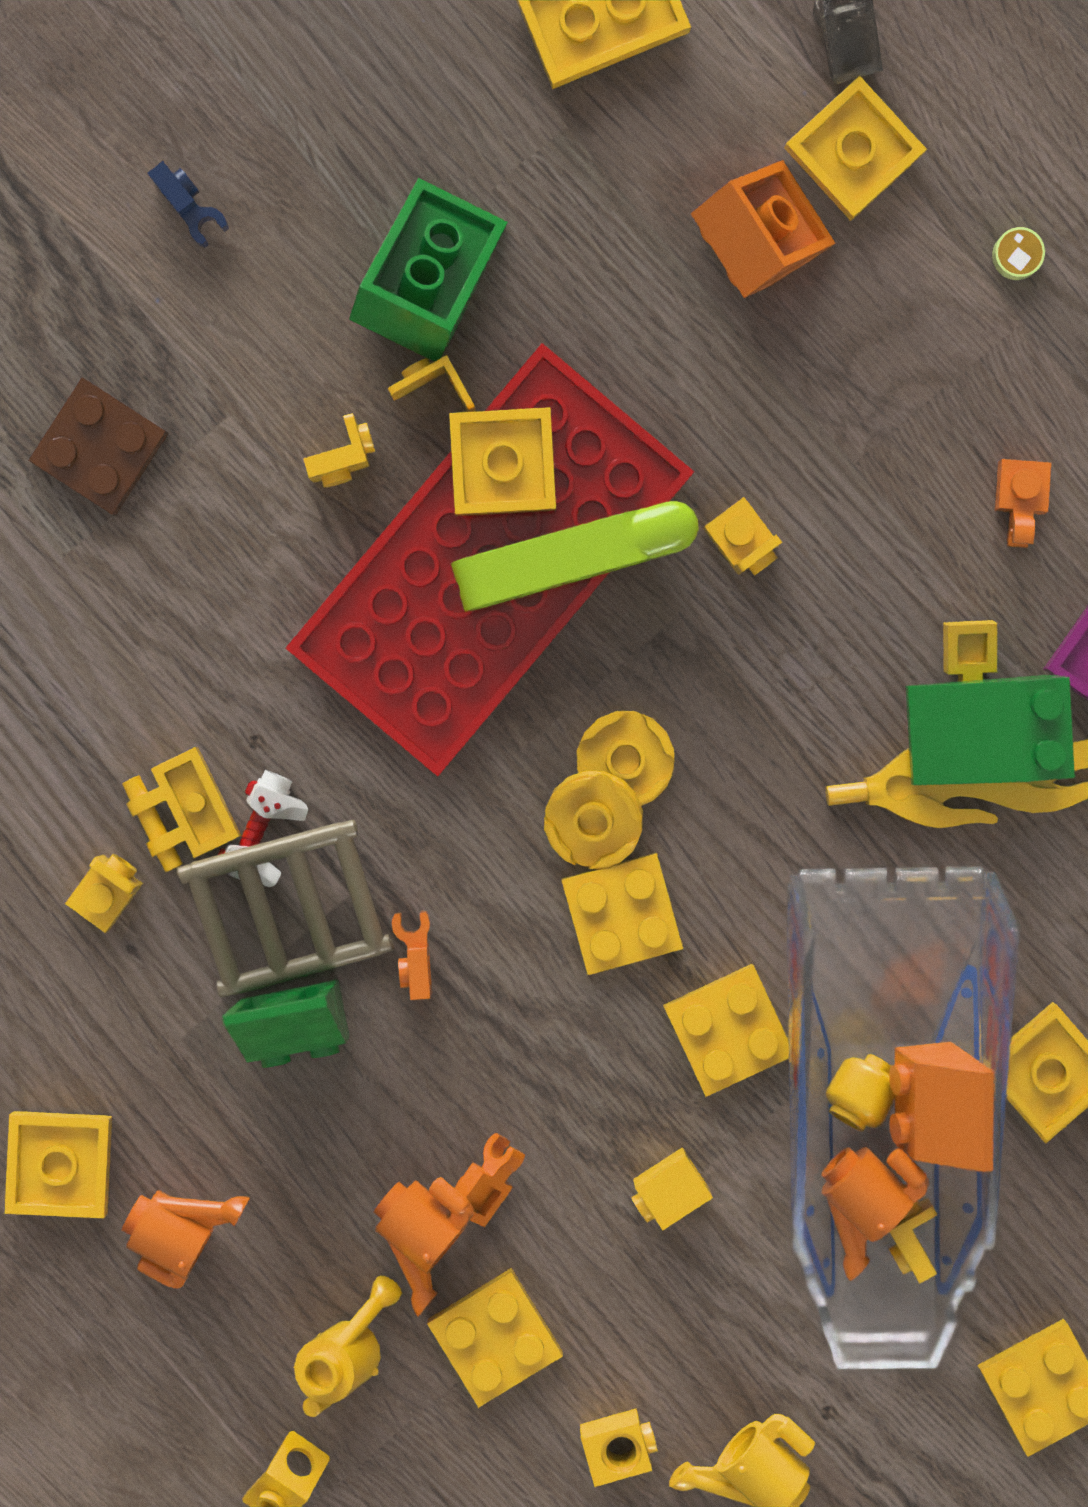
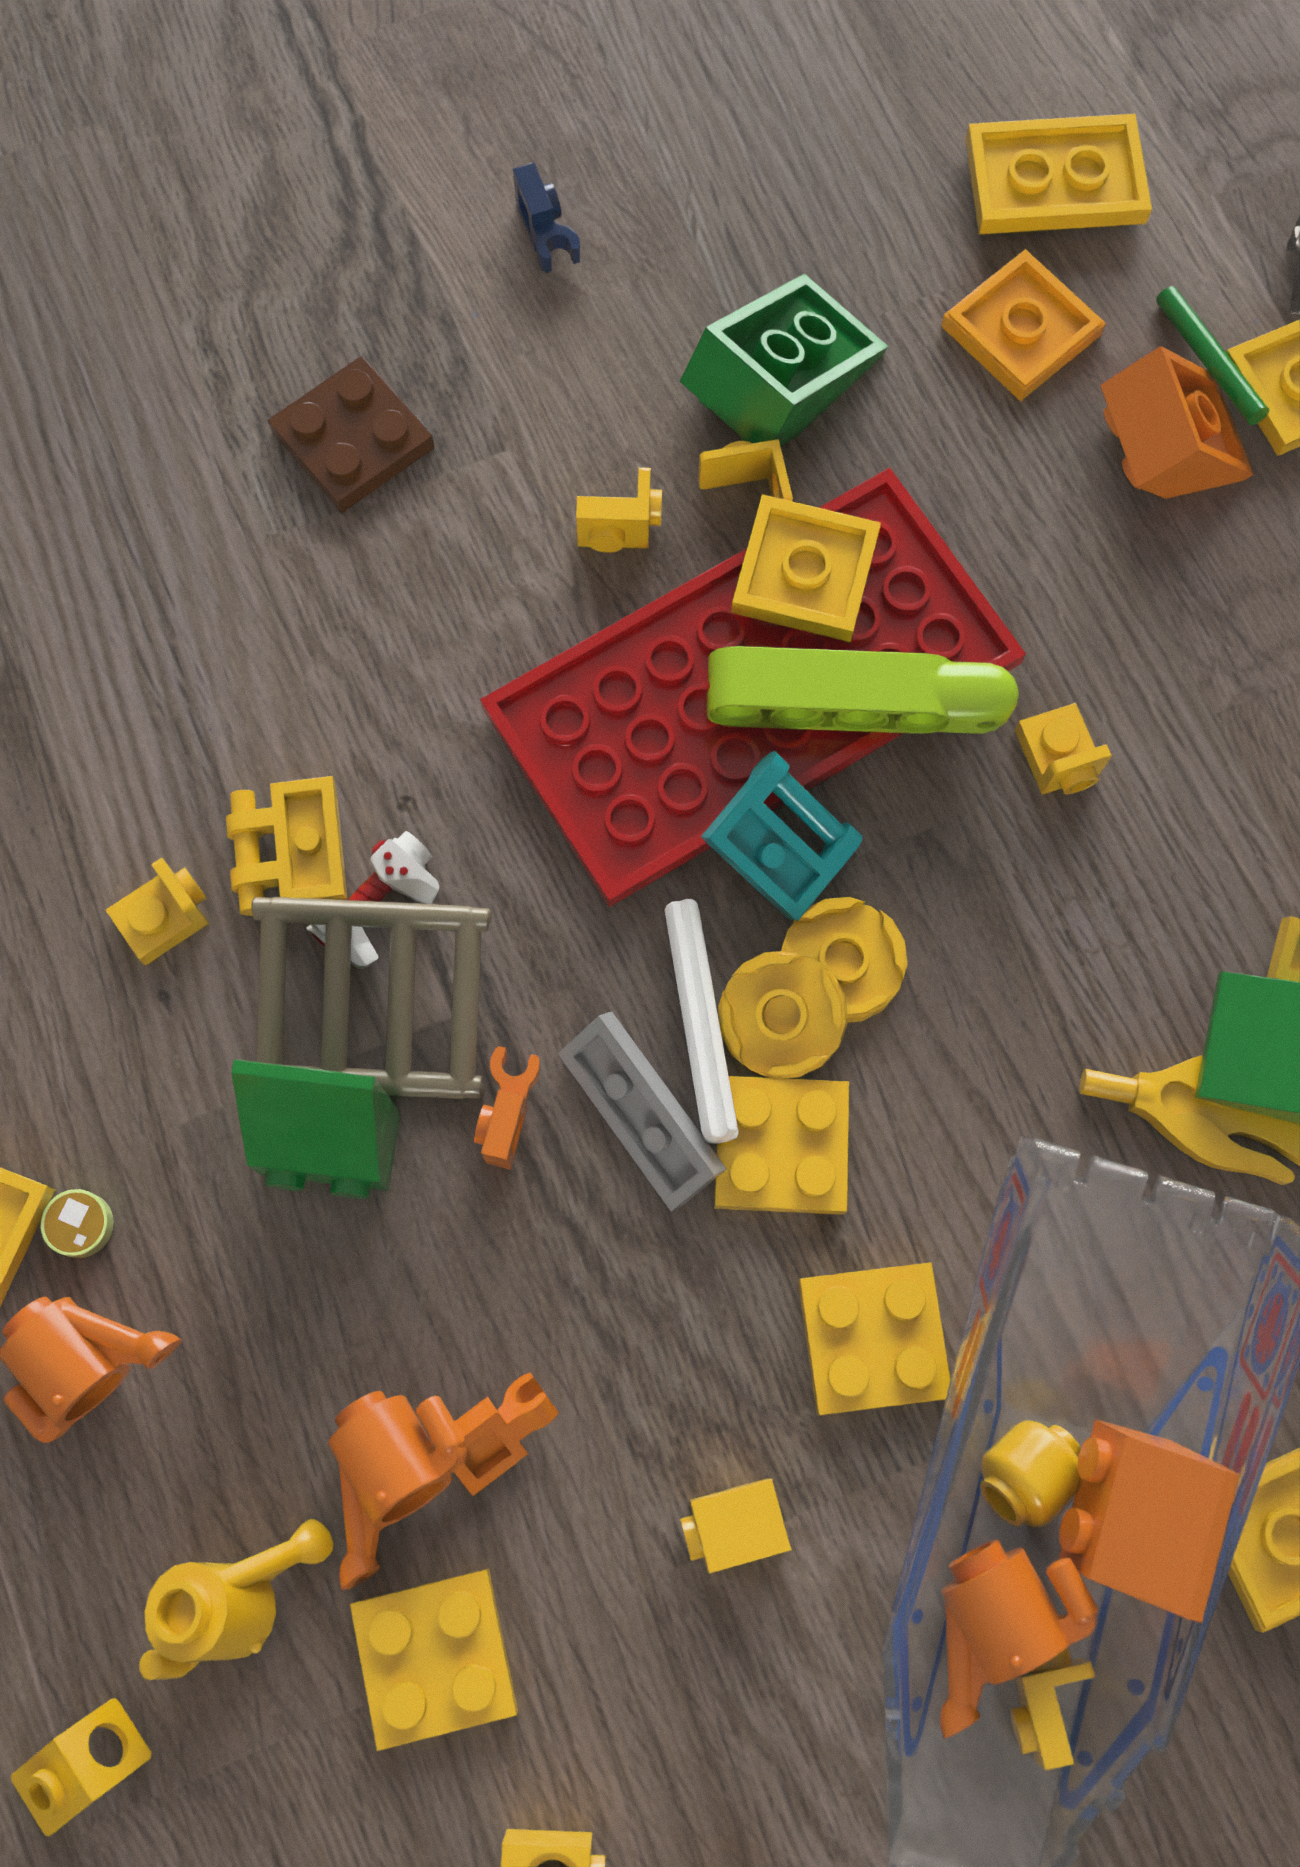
camera: 15 degrees right, 15 degrees down
none -> tile [41,1189,114,1258]
none -> light grey plate [558,1011,726,1211]
none -> white axle [664,899,739,1144]
none -> teal plate [701,751,863,921]
none -> light orange tile [941,249,1106,402]
none -> green bar [1156,286,1269,425]

